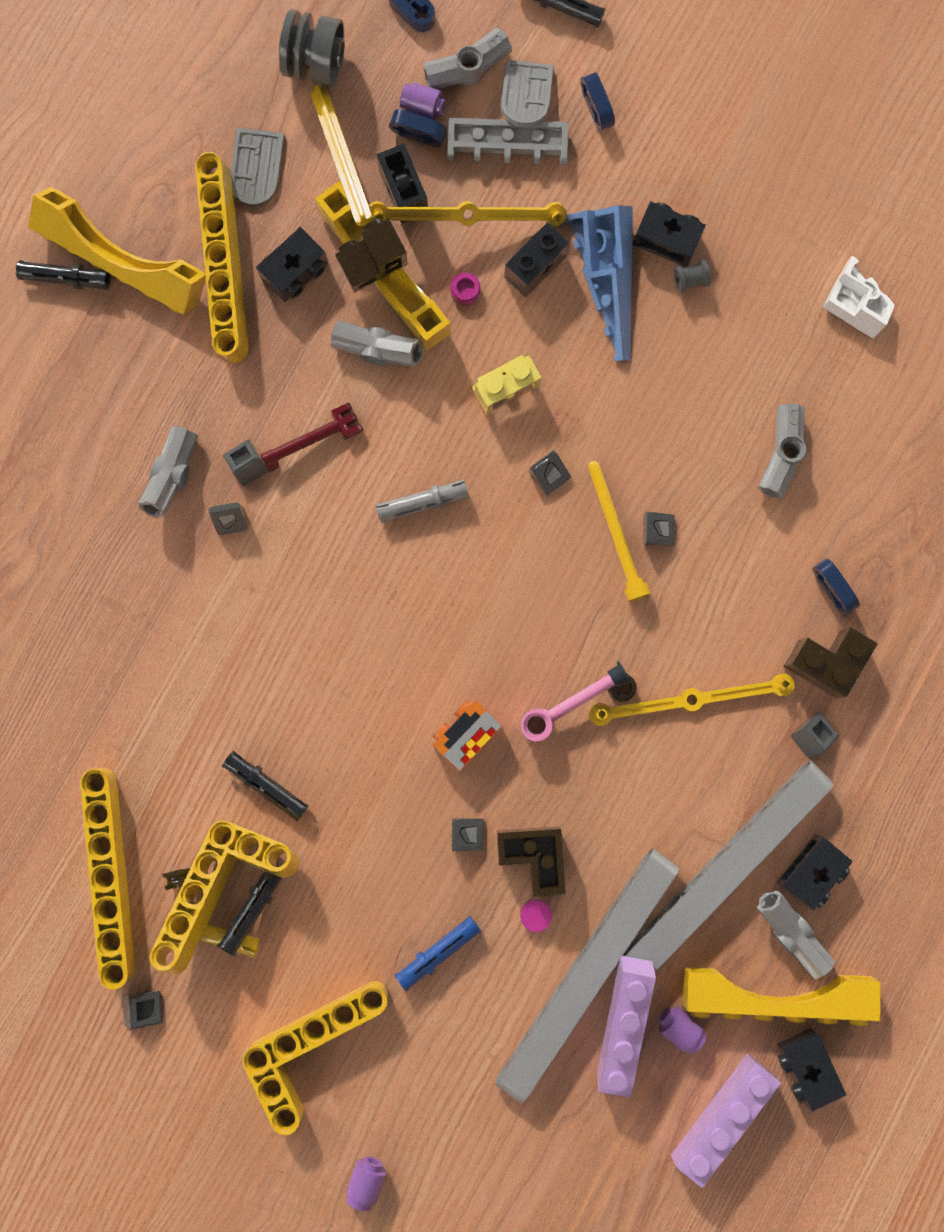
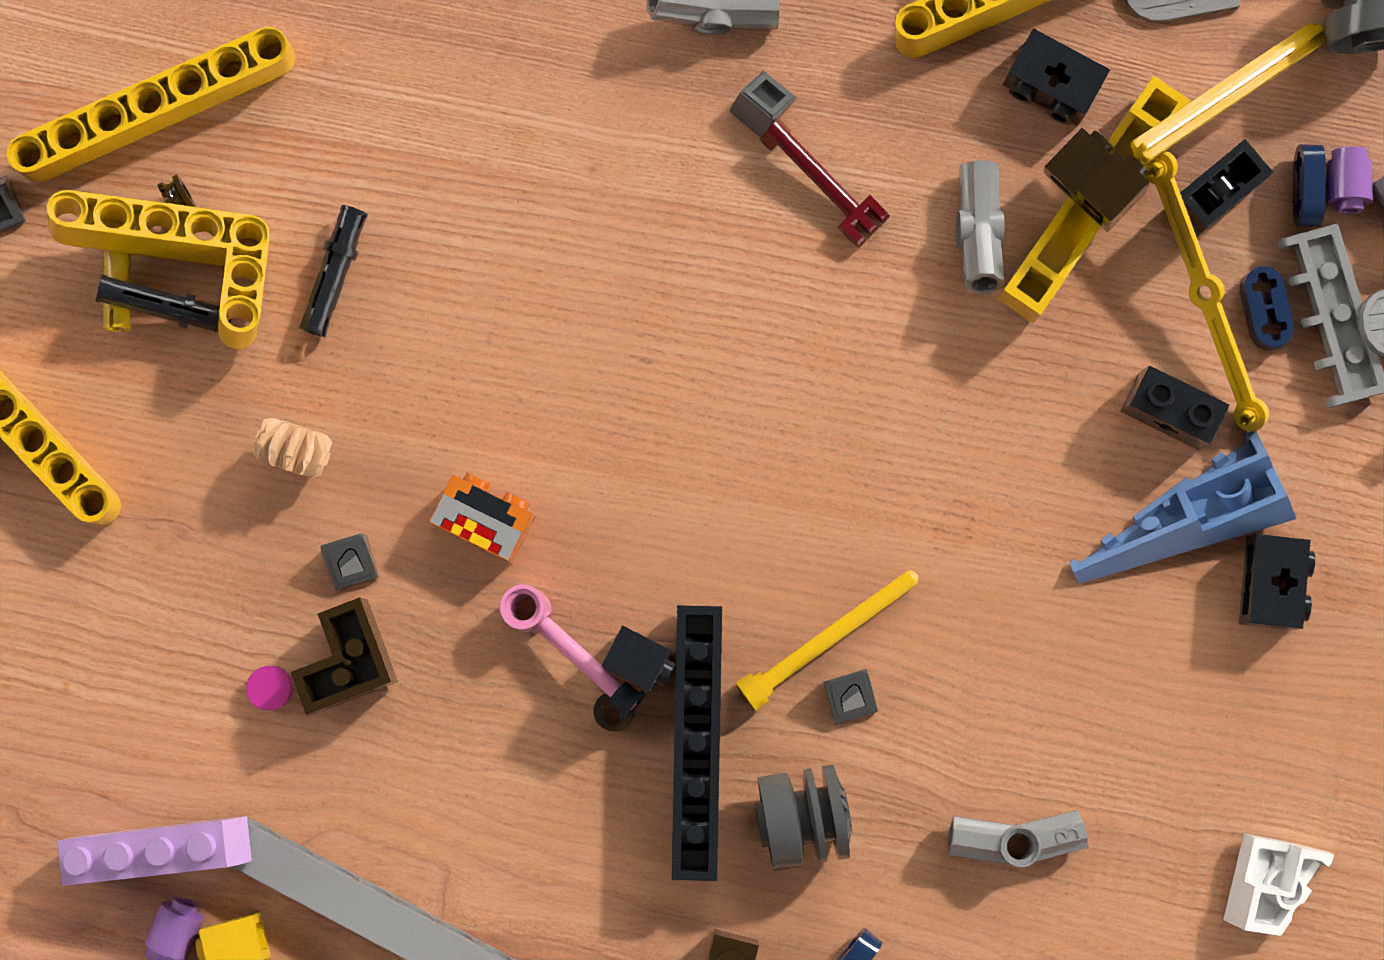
camera: 75 degrees right, 0 degrees up
dark grey slope [208,502,247,535] -> none
light grey pin [376,479,469,523] -> none
blue pin [395,916,482,991] -> none
dark pink tile [451,273,481,305] -> none
light yellow window [471,355,542,415] -> none
light grey beam [495,848,679,1104] -> none
dark grey slope [529,450,571,496] -> none
yellow piece [589,673,795,726] -> none
dark grey bush [674,259,711,293] -> none
none -> light nougat gear [253,418,332,478]
none -> black brick [601,625,675,691]
none -> black brick [671,605,722,881]
none -> dark grey wheel [755,764,852,871]
none -> dark blue beam [1240,266,1294,350]

